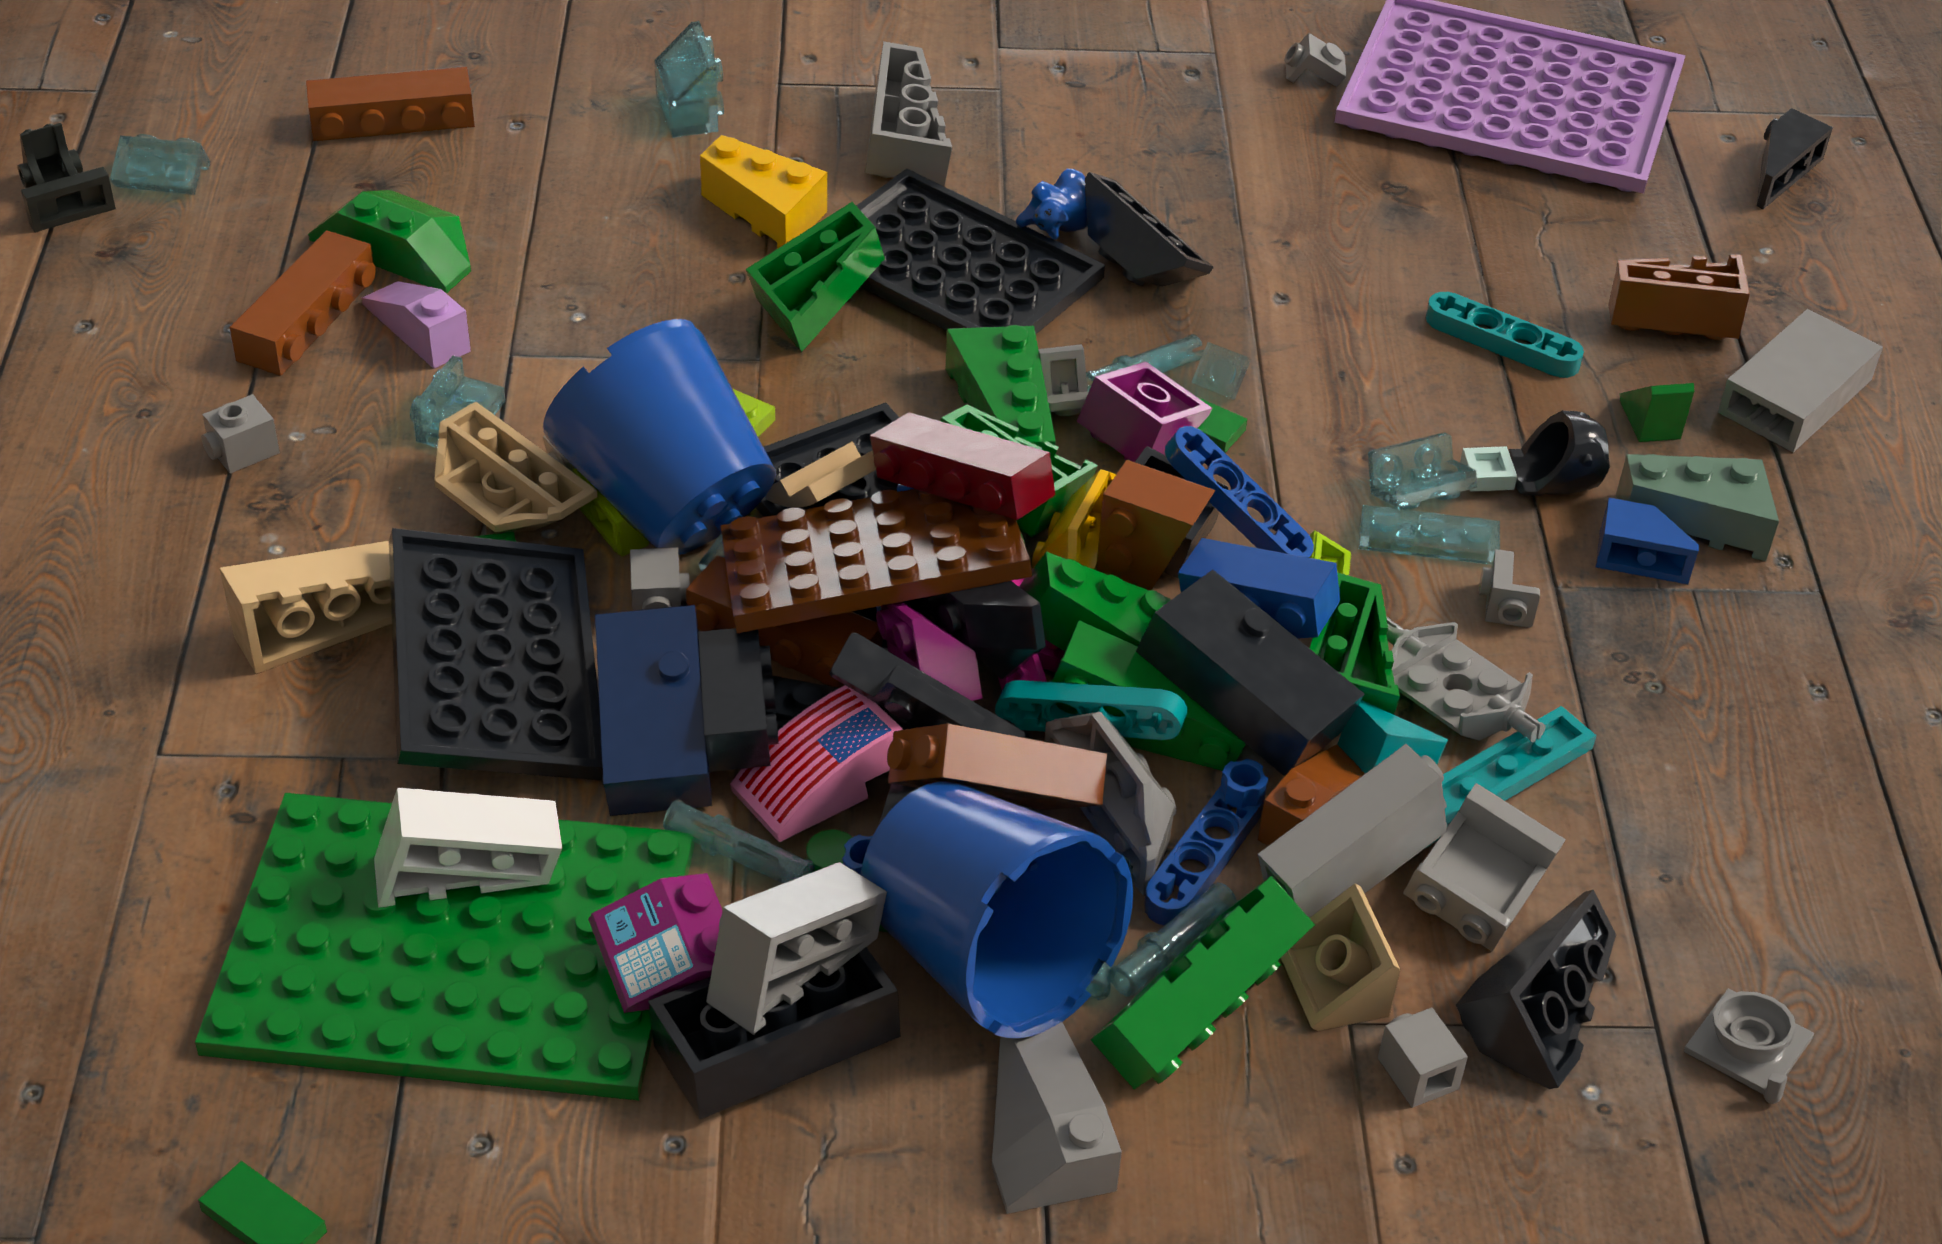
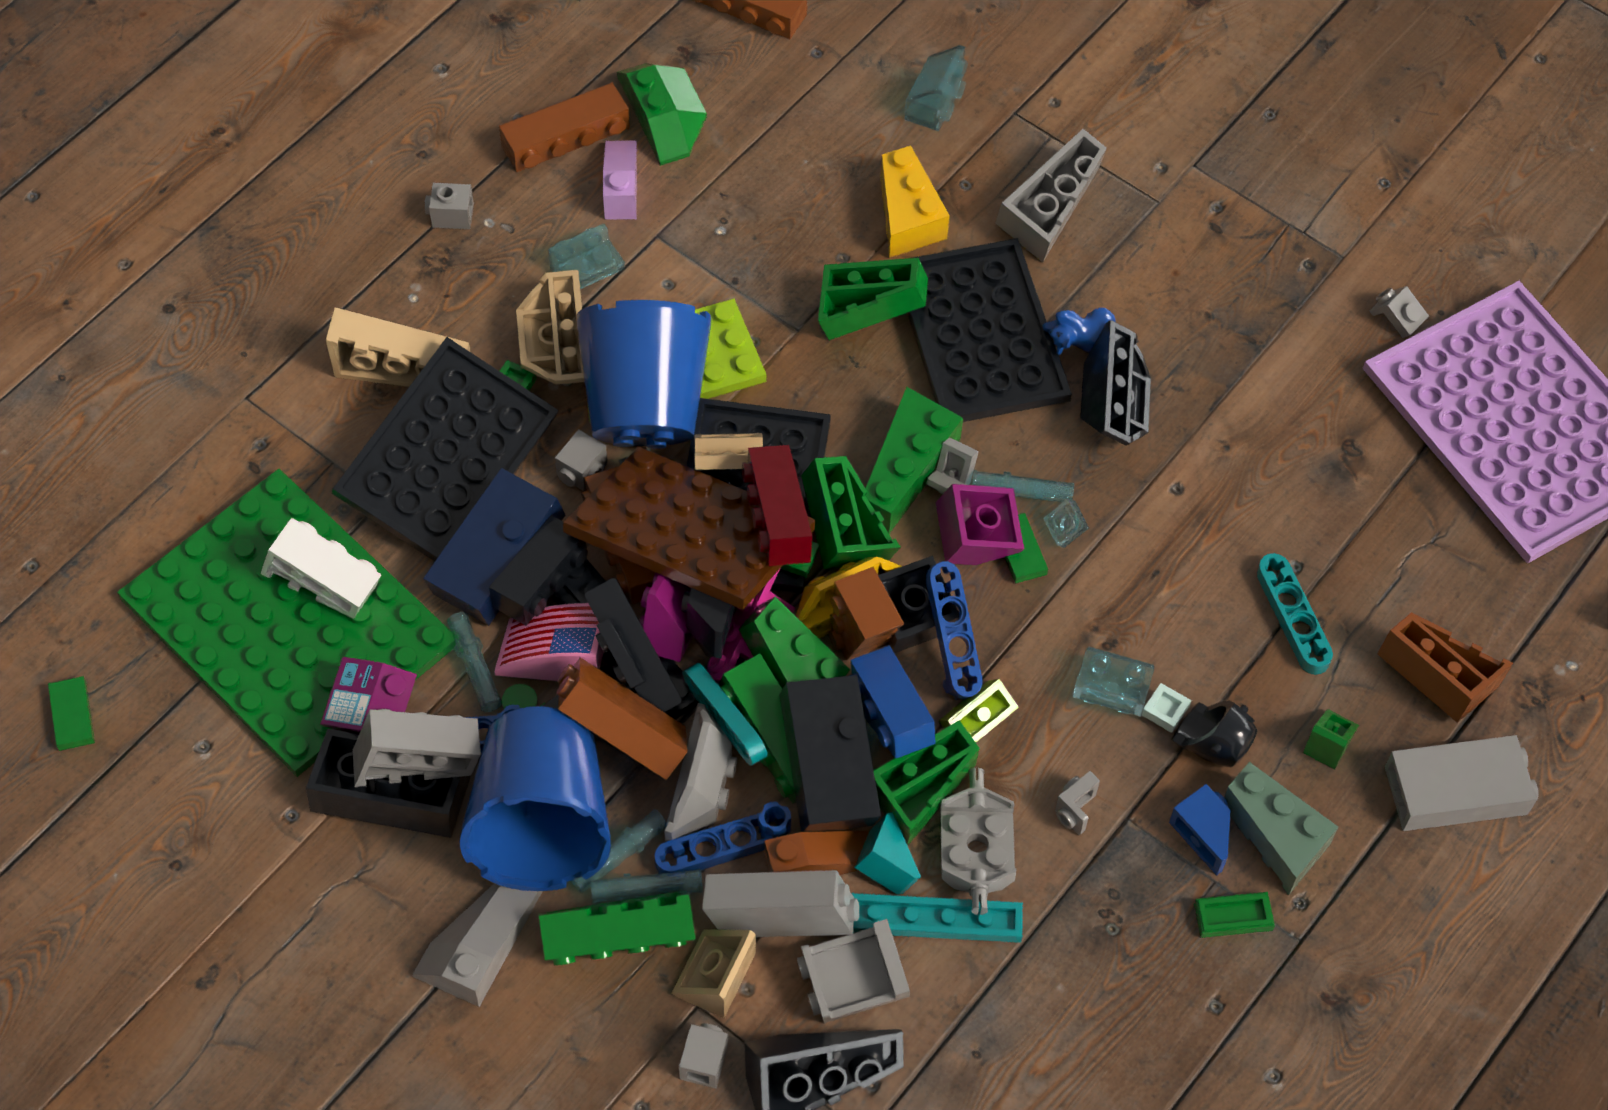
camera: 40 degrees right, 15 degrees up
clear light blue plate [1359,505,1500,565] -> none
none -> green tile [1194,892,1275,938]

